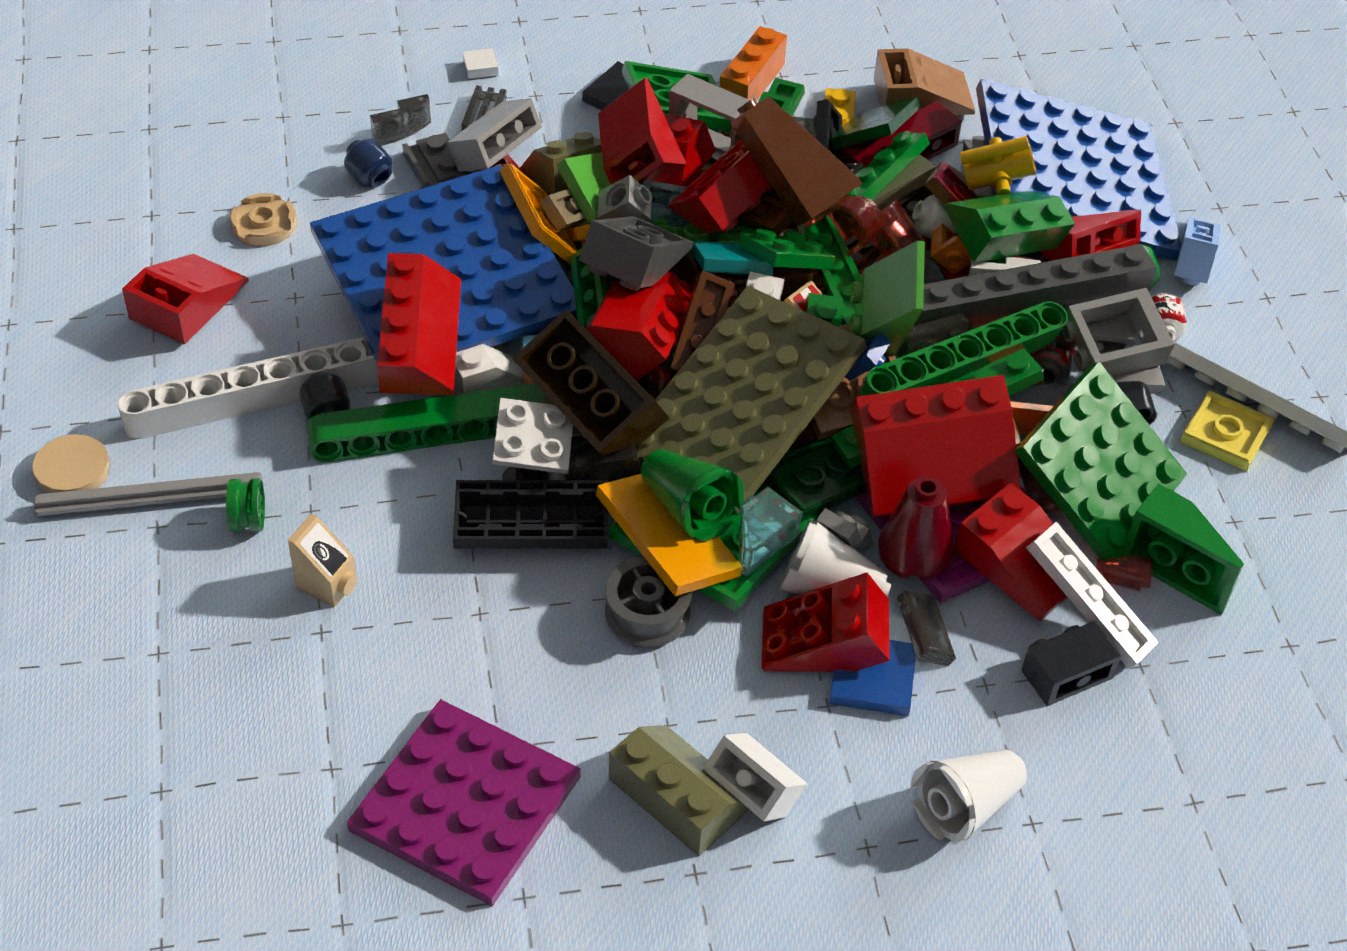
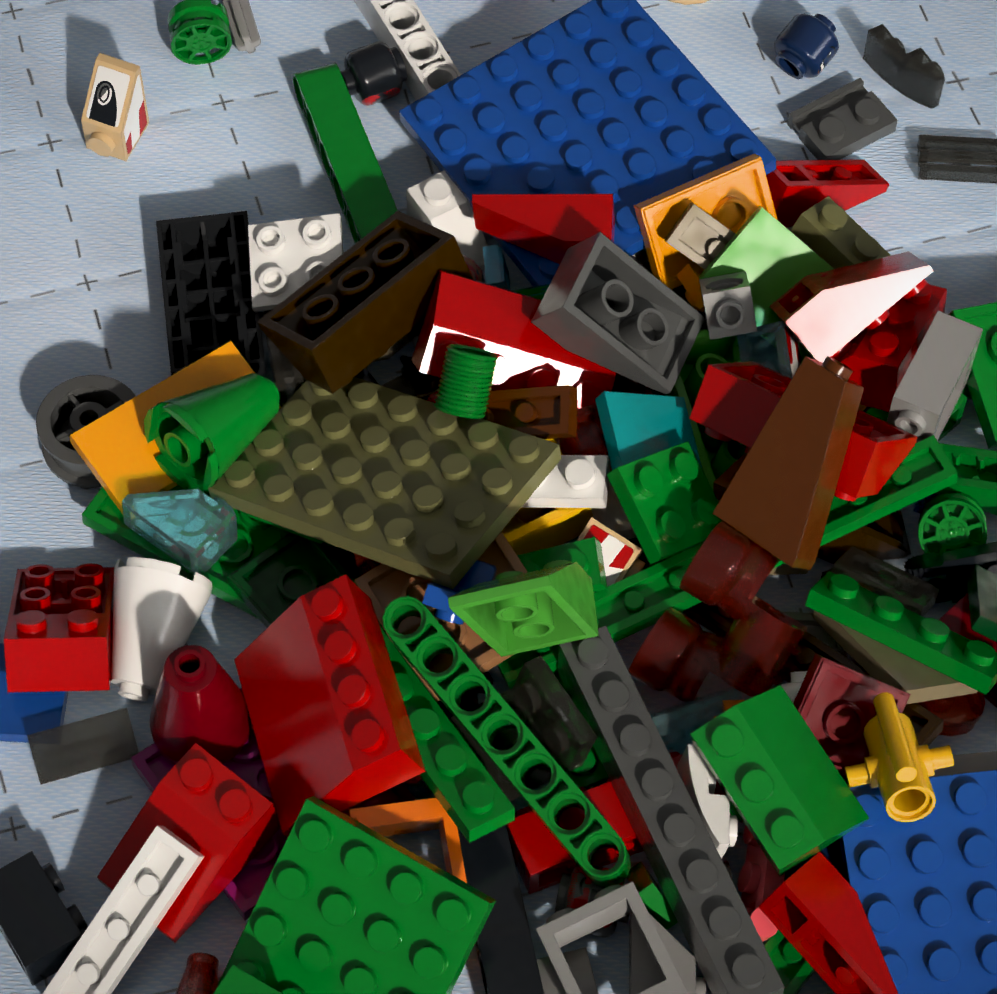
camera: 85 degrees right, 10 degrees up
red slope [377,253,461,395] -> none
light grey brick [447,98,542,172] -> none
light grey slope [817,508,873,550] -> none
none -> green piece [433,344,499,419]
none -> red slope [472,194,615,264]

